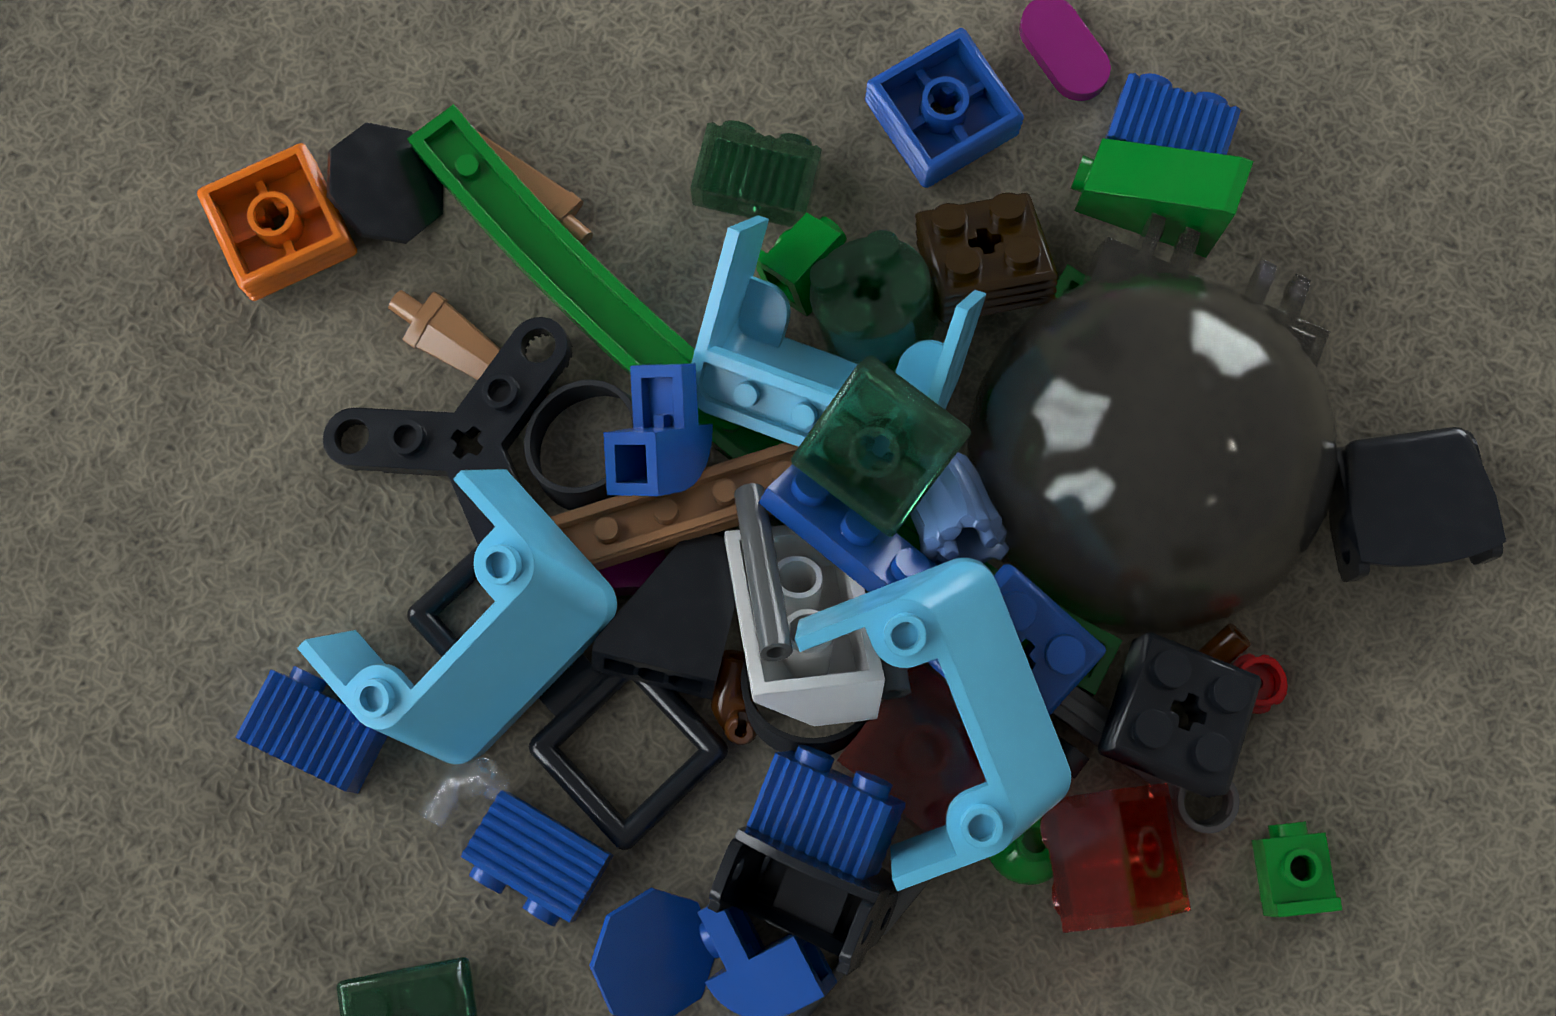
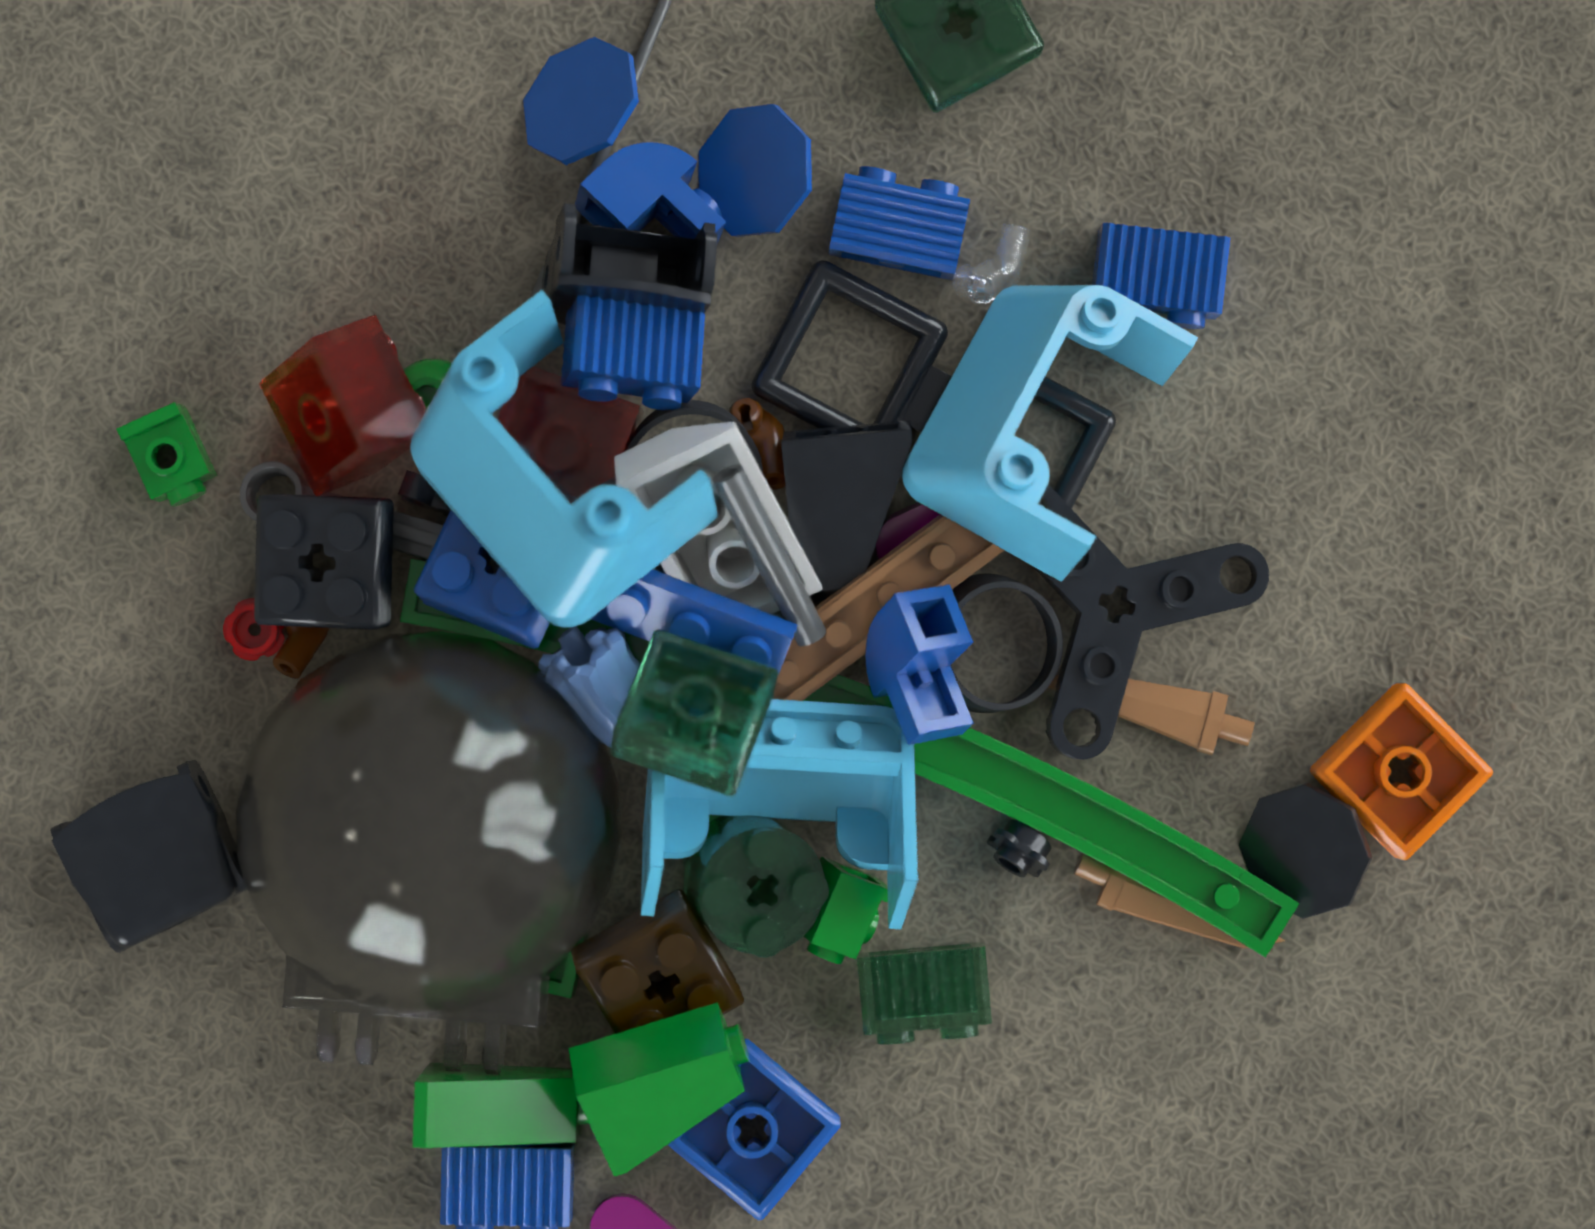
camera: 160 degrees right, 10 degrees up
none -> green slope [569,1002,750,1177]
none -> black plate [987,820,1052,877]

